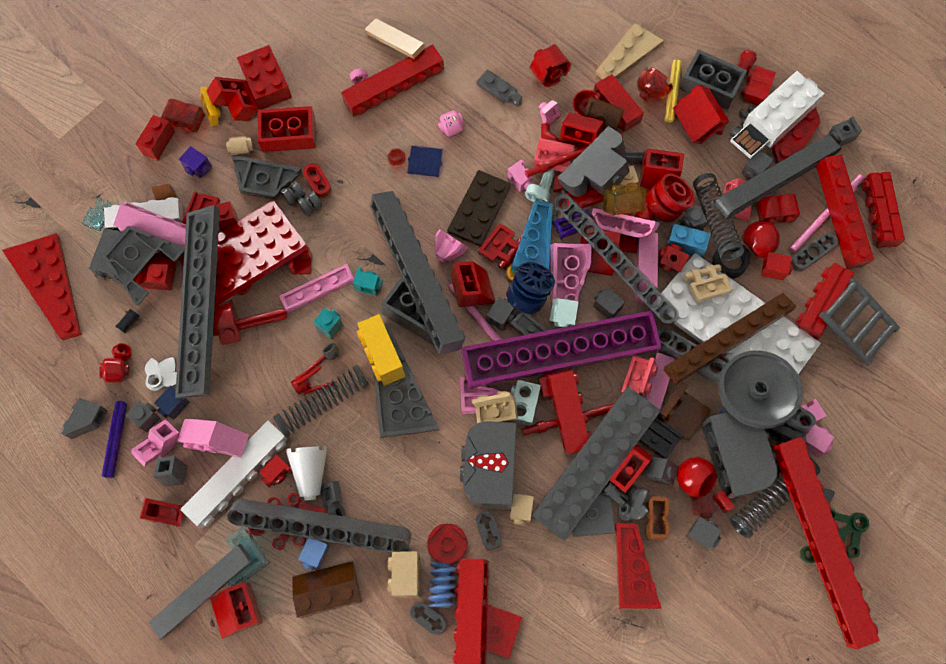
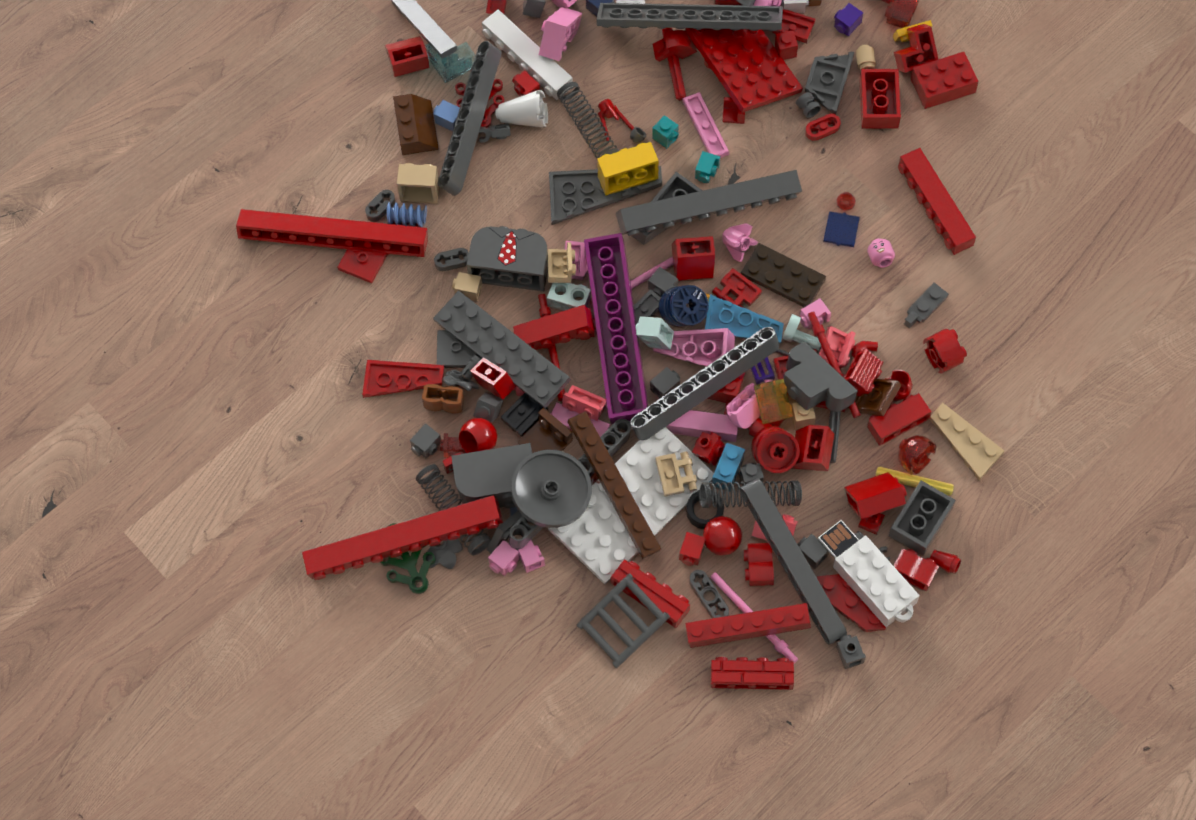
camera: 95 degrees right, 5 degrees down
dark grey wheel [297,191,322,216] -> none
bright pink tile [350,68,368,83] -> none
tile [364,19,425,59] -> none
red tile [427,523,468,564] -> none
bright pink tile [538,100,560,124] -> none

